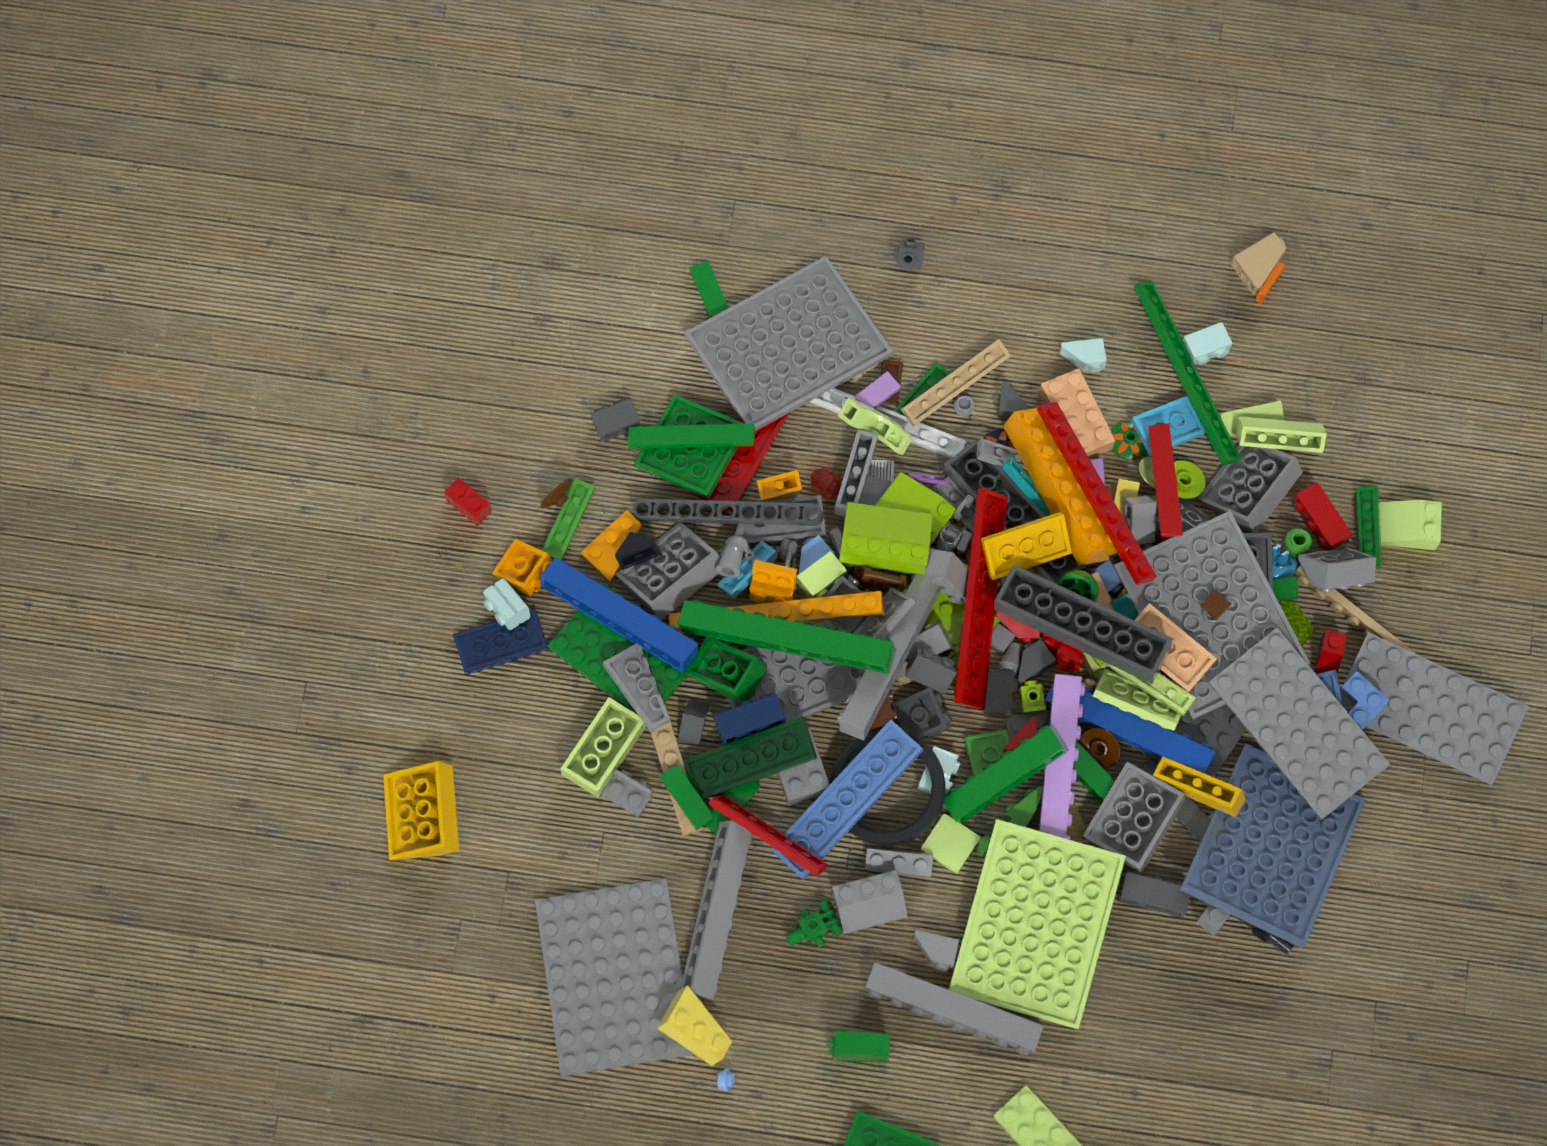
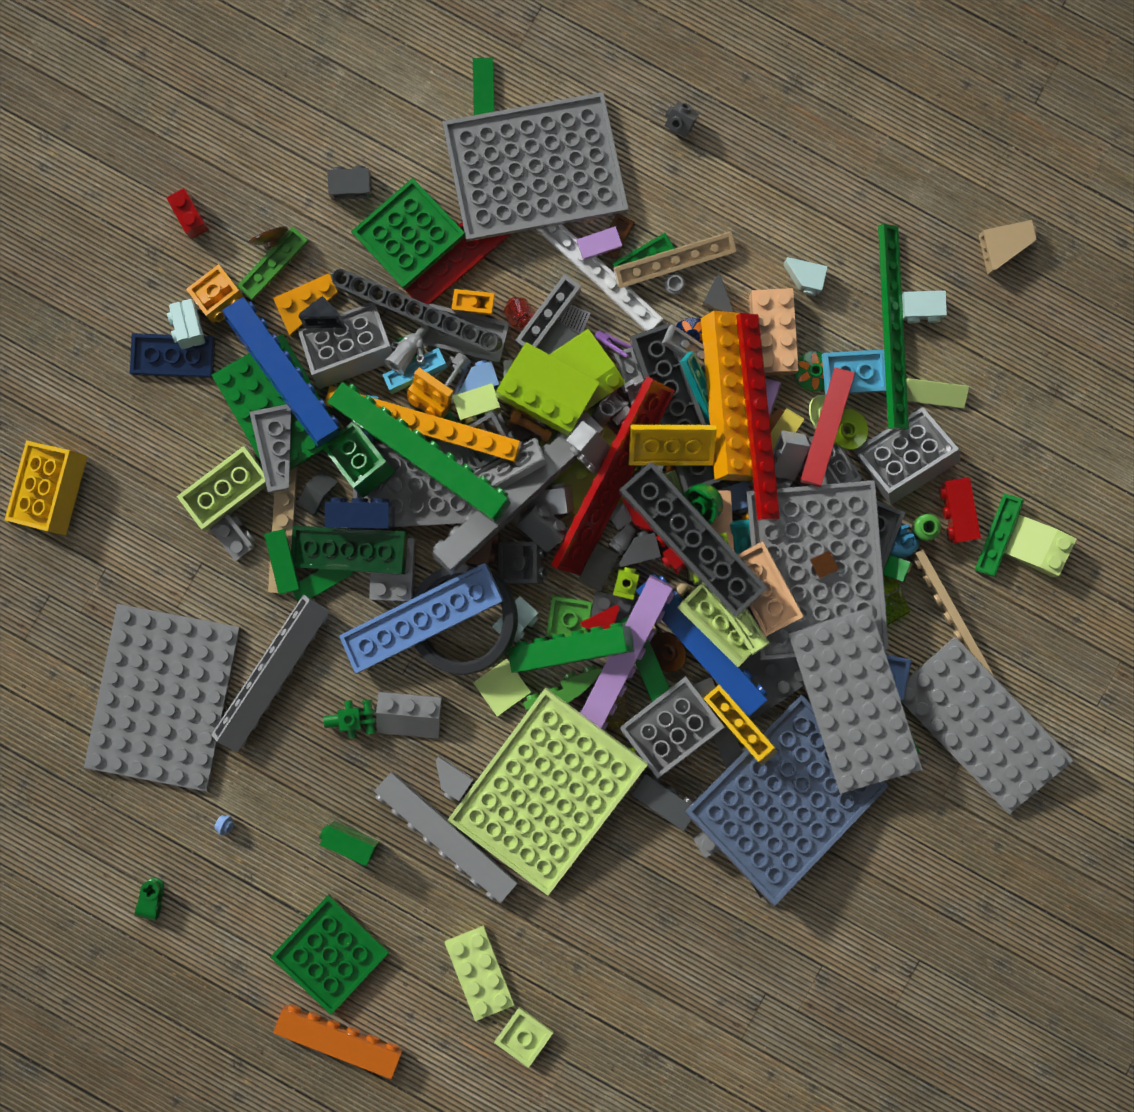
camera: 25 degrees right, 15 degrees up
green tile [627,423,755,449] -> none
light yellow wedge [657,985,732,1066] -> none
red tile [709,794,828,876] -> none
yellowish green arch [837,398,914,455] -> none
light grey plate [865,846,933,877] -> none
yellowish green brick [1236,416,1327,453] -> none
orange tile [1255,261,1285,304] -> none
light grey slope [1298,547,1376,592] -> none
red slope [1314,630,1347,674] -> none
medium blue brick [1340,671,1390,730] -> none

